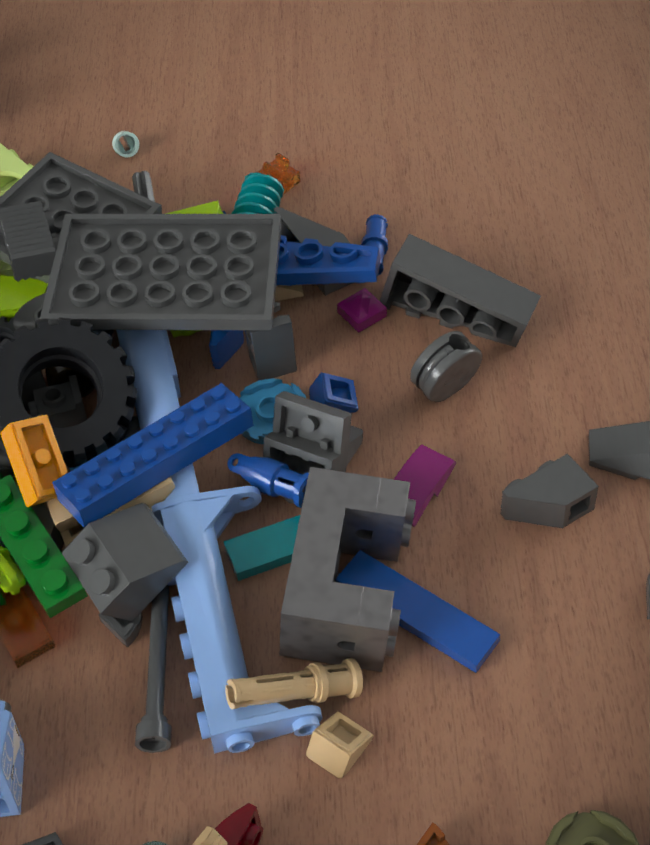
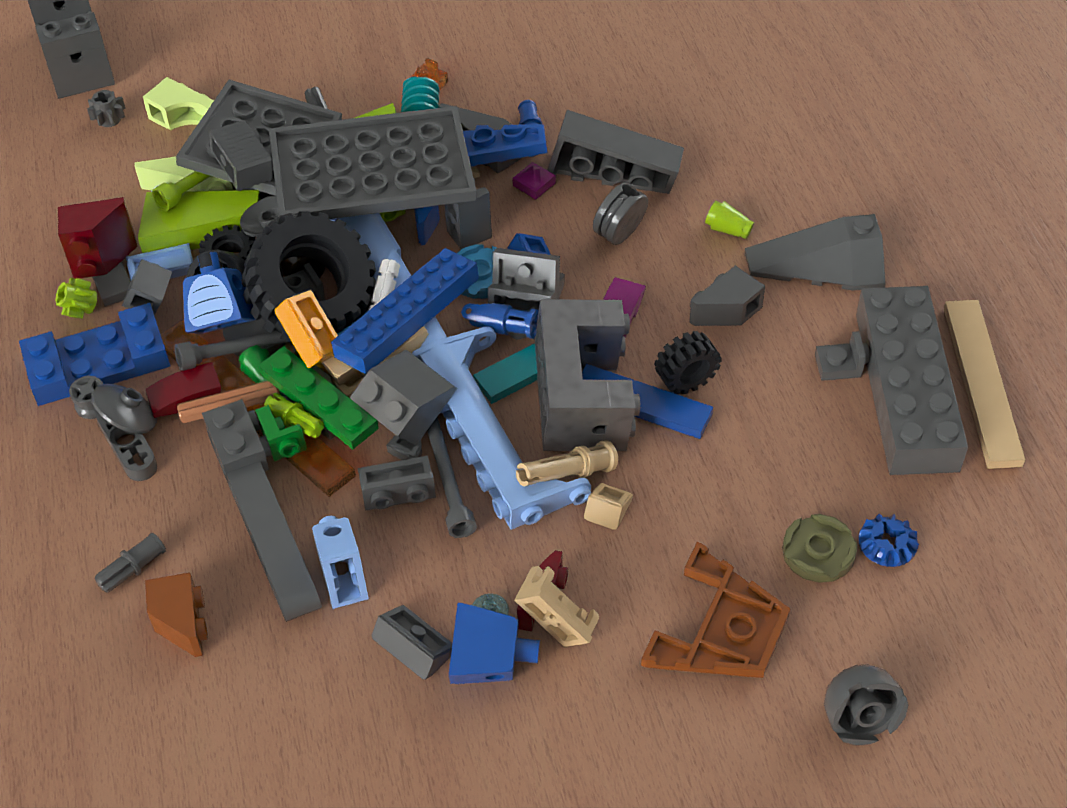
camera: 15 degrees left, 0 degrees up
light aqua hinge [112,131,139,158] -> none
none -> dark grey bracket [358,456,436,511]
none -> white axle [369,259,400,310]
none -> black tyre [654,331,722,395]
none -> lime cone [705,201,754,239]

